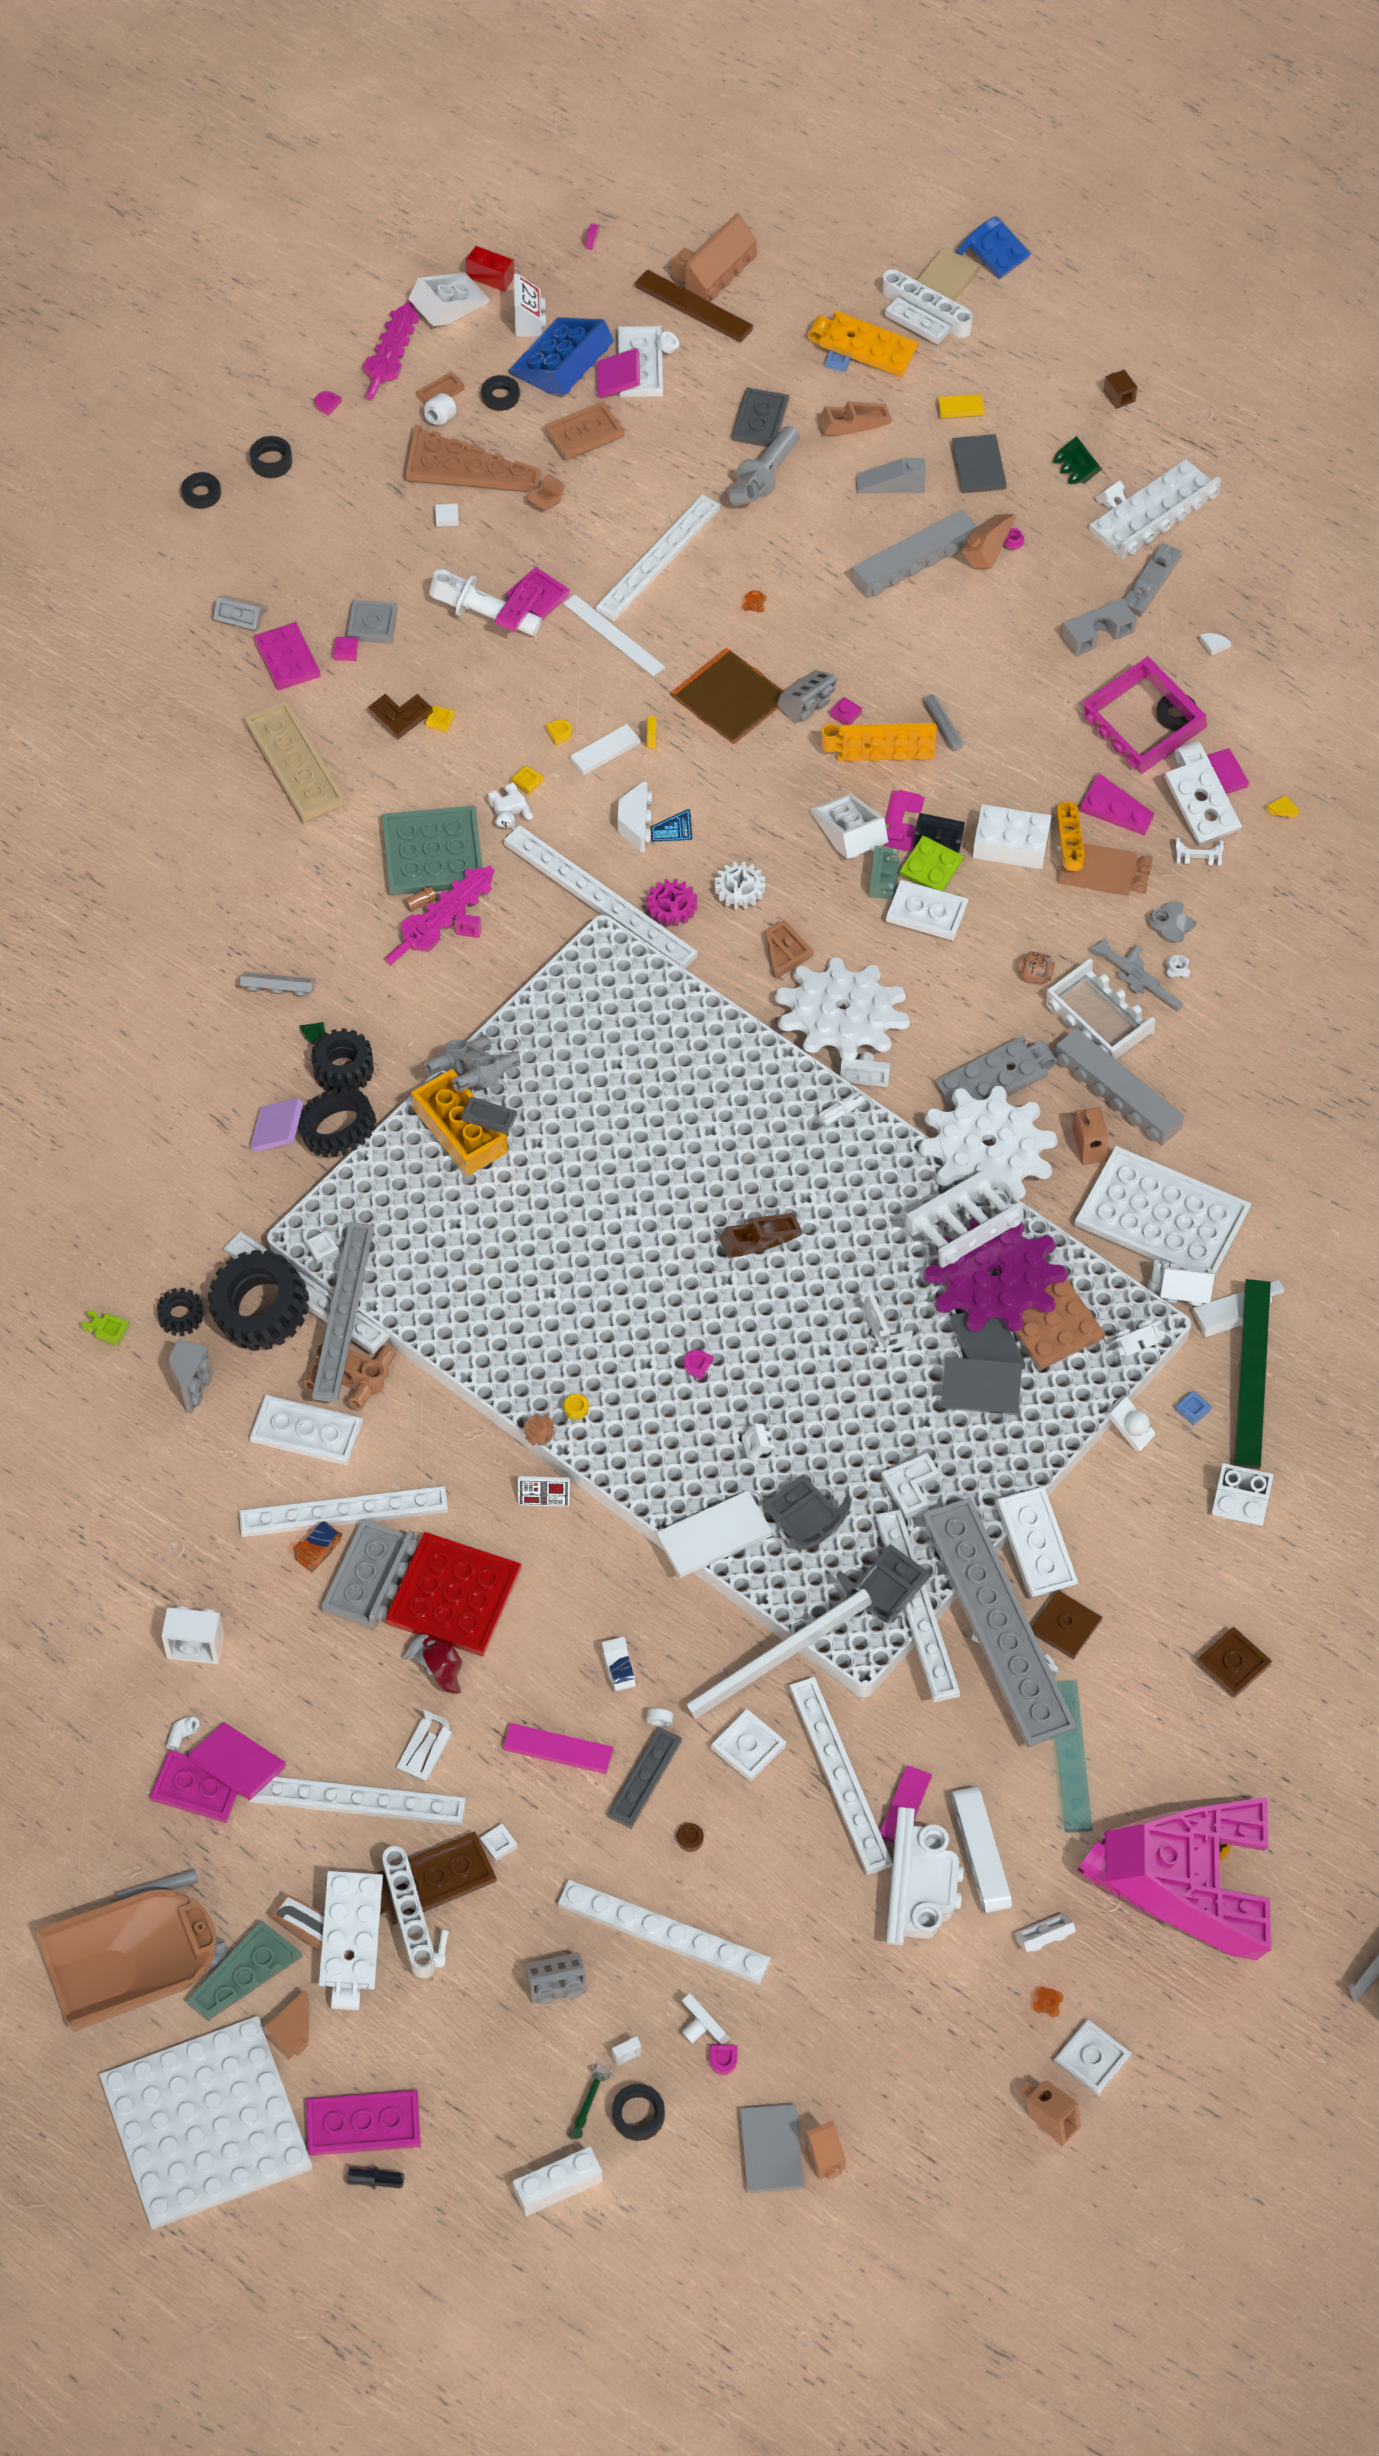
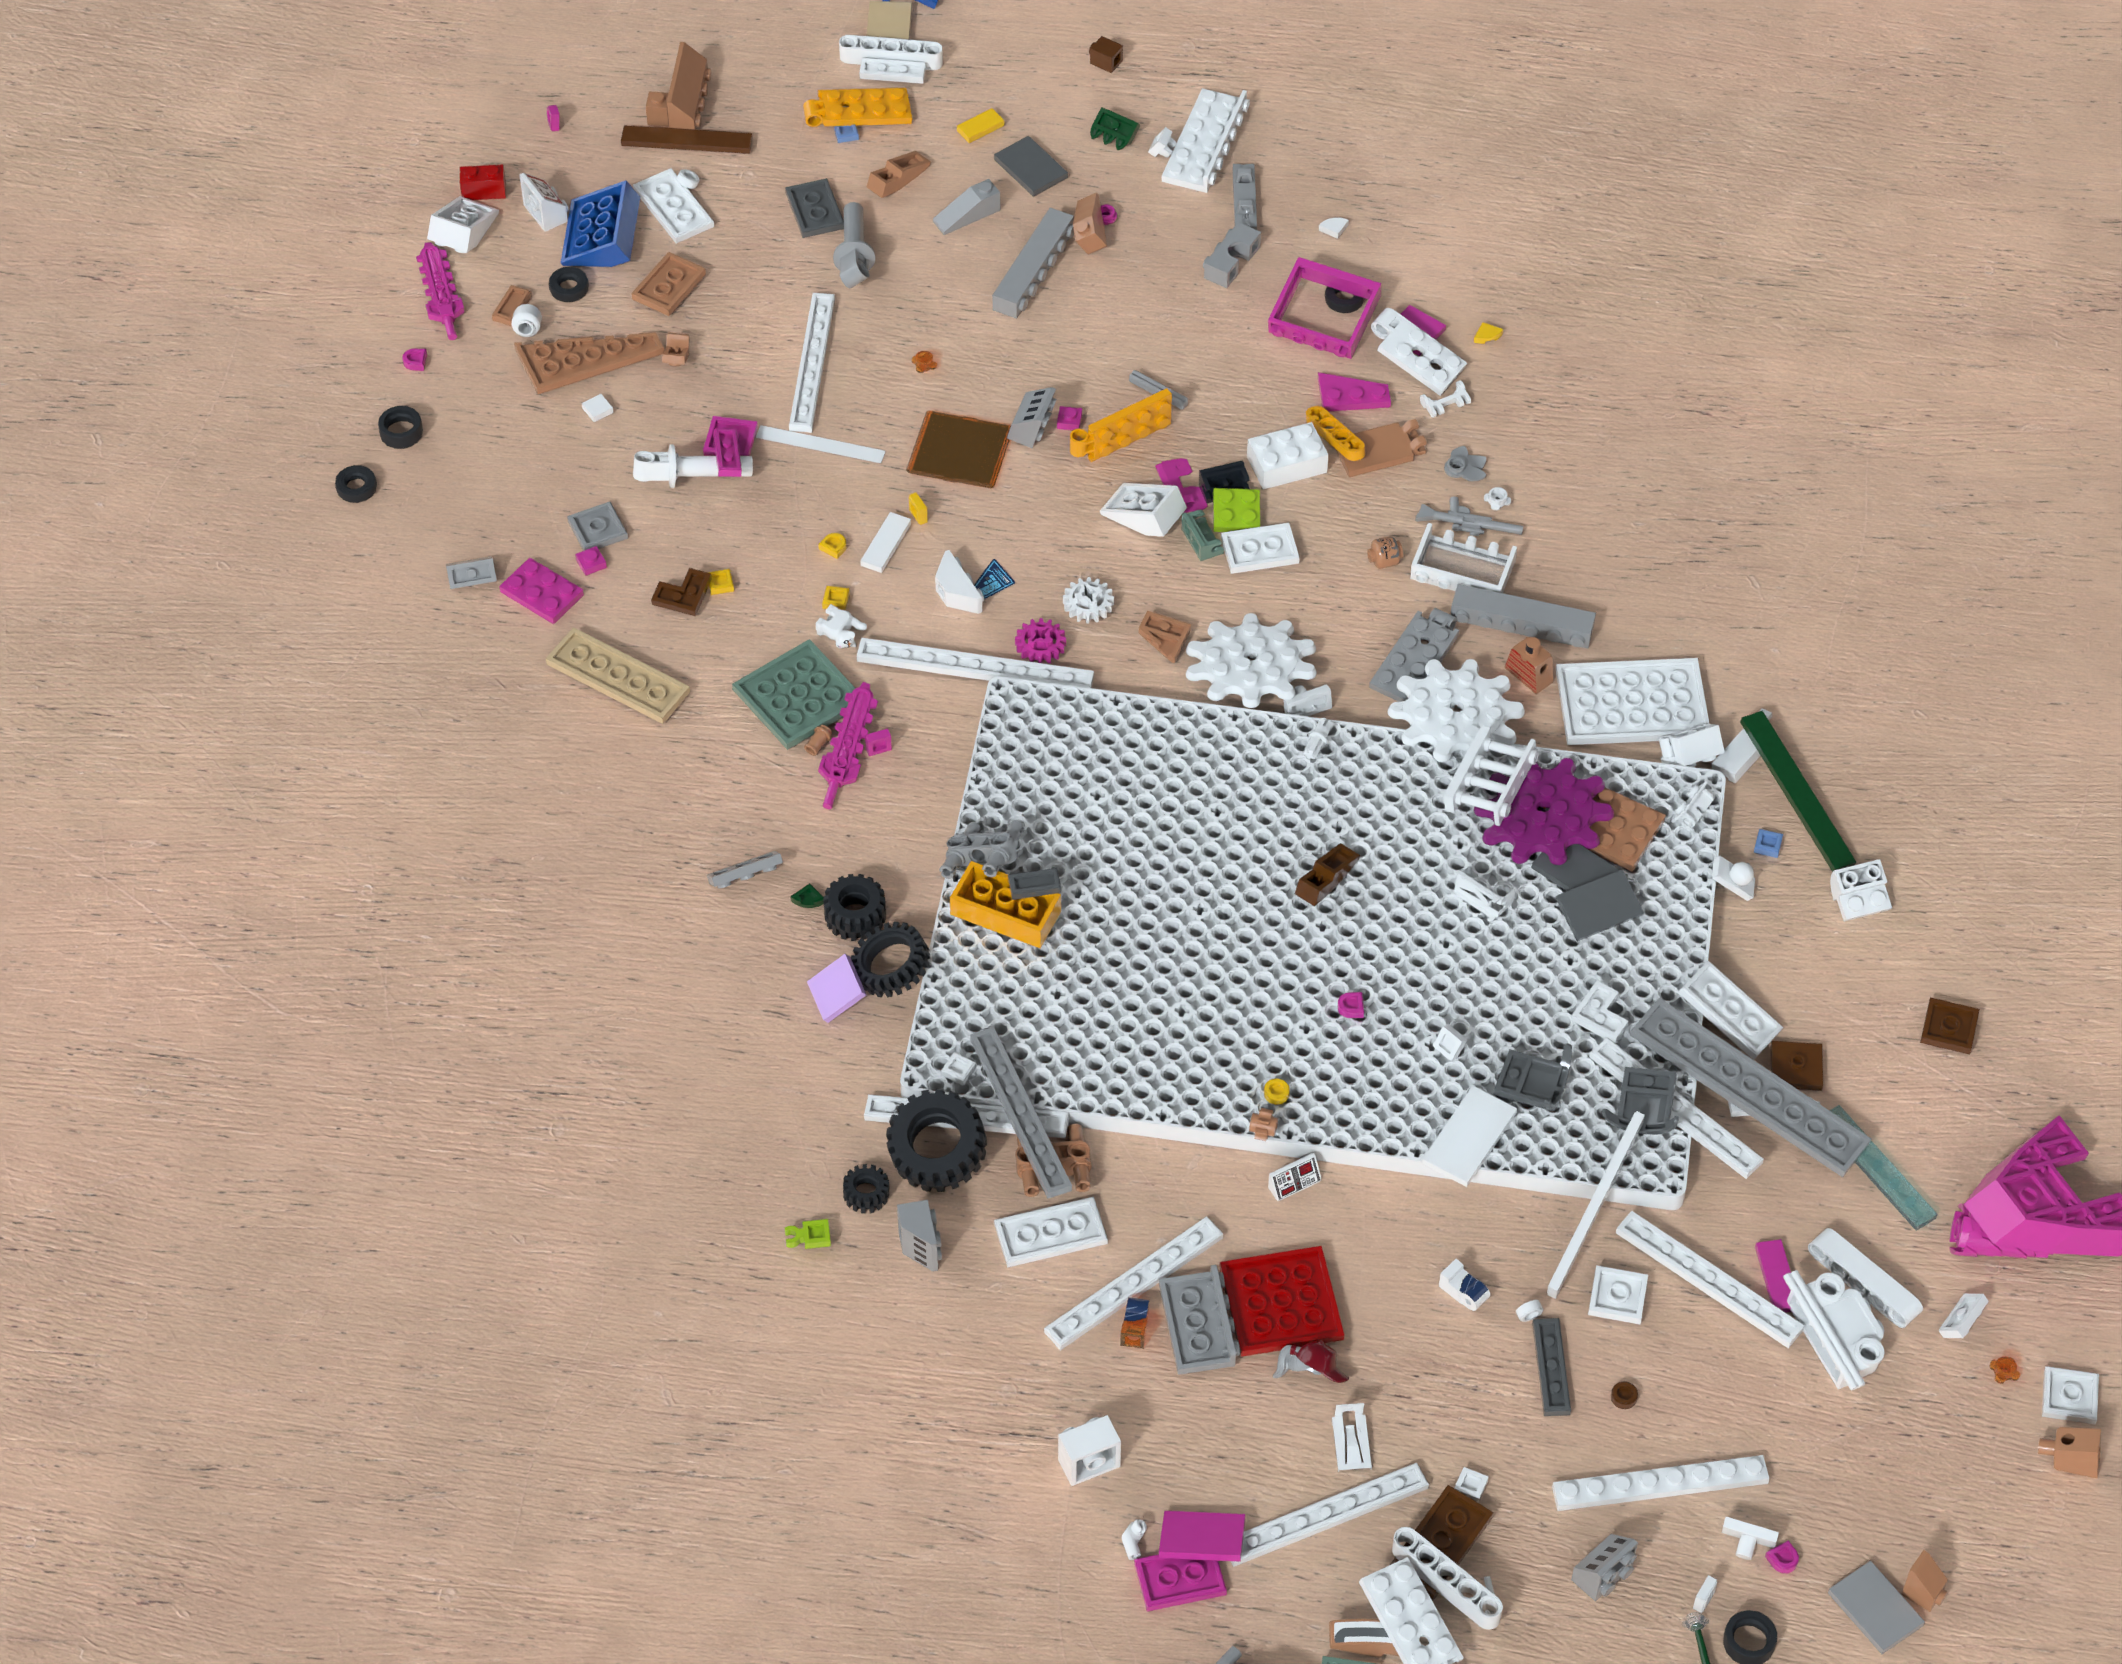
camera: 30 degrees left, 5 degrees down
dark pink tile [503,1723,613,1774] -> none
dark pink tile [597,348,640,398] -> none

